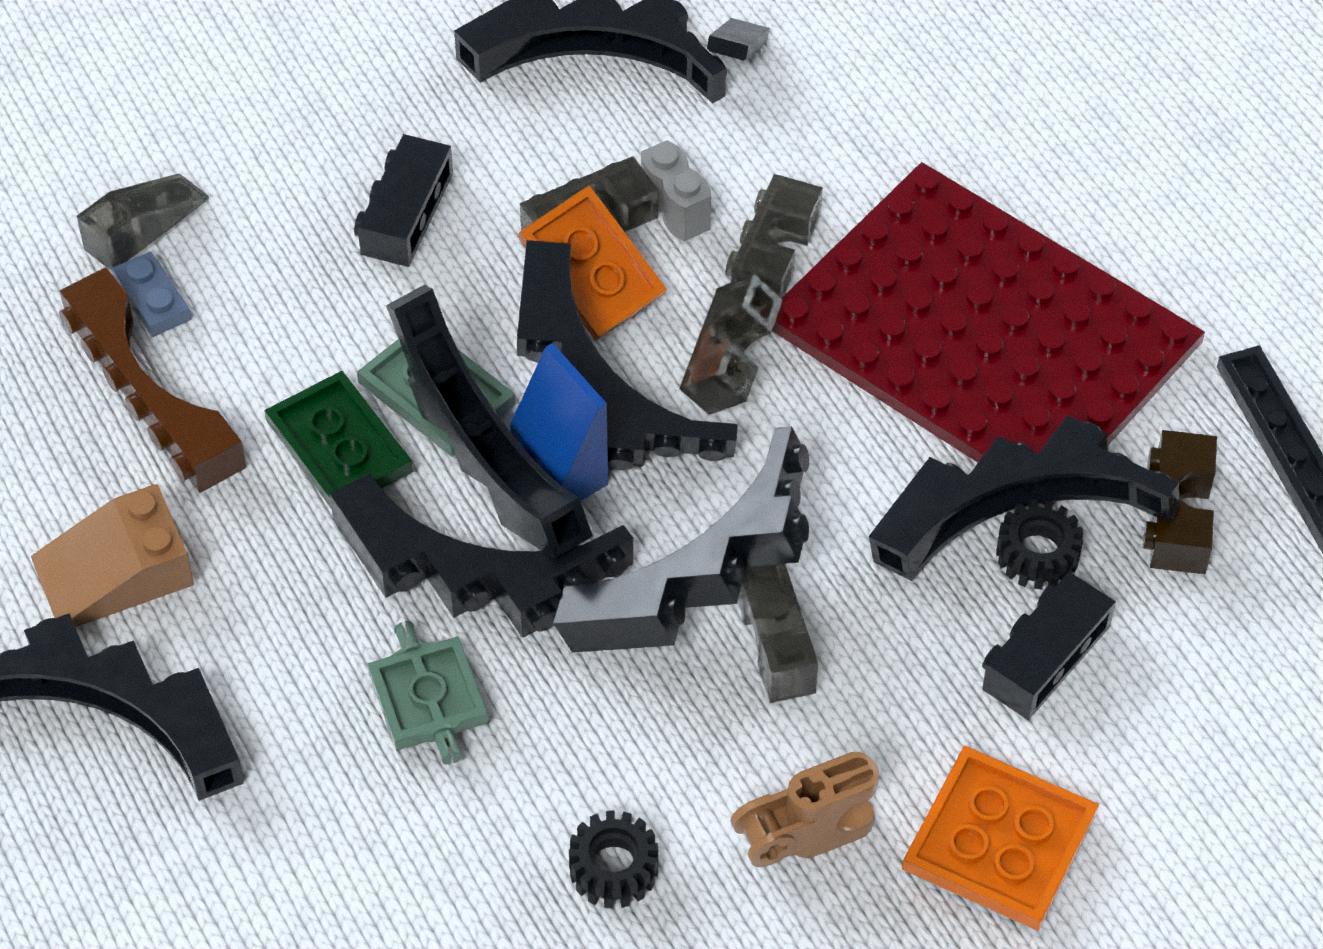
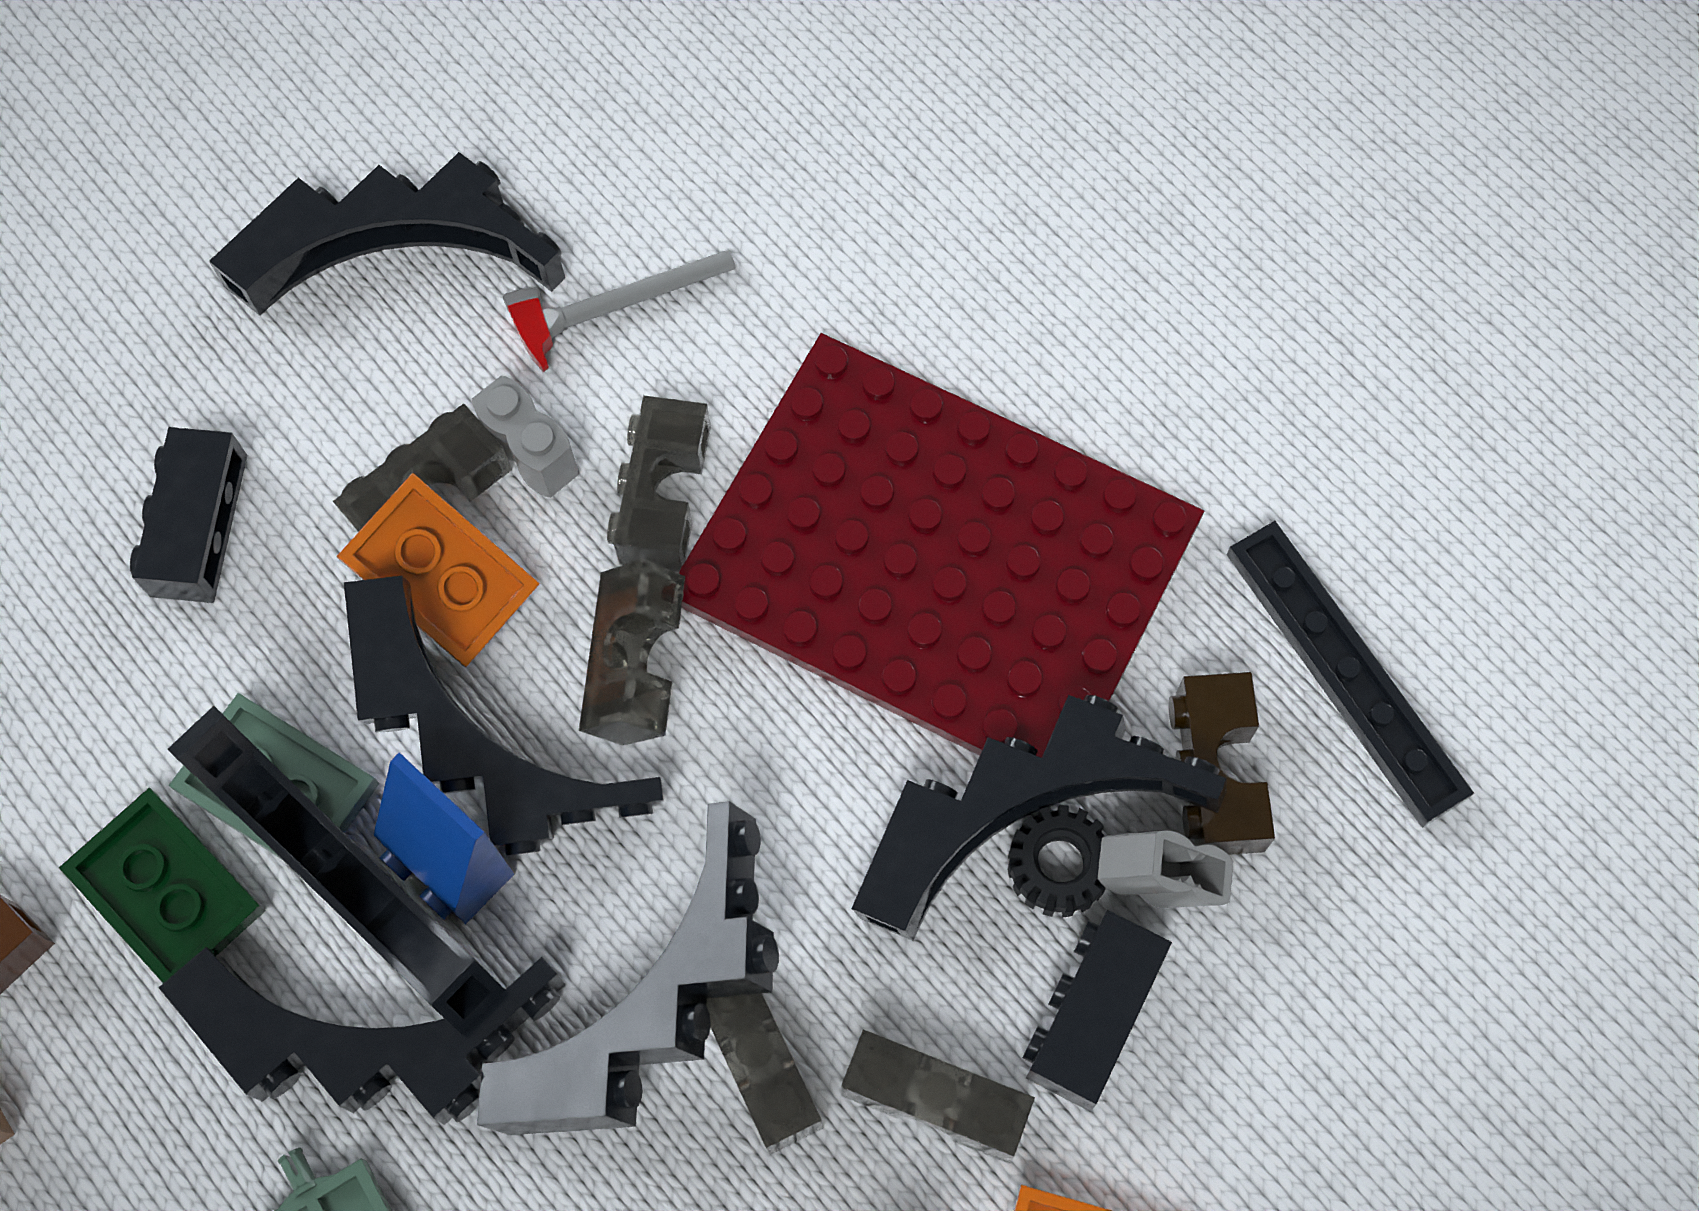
camera: 10 degrees left, 15 degrees up
tile [707,18,770,61] -> none
none -> light grey piece [503,249,735,372]
none -> clear smoke arch [841,1029,1035,1164]
none -> light grey brick [1098,830,1234,908]

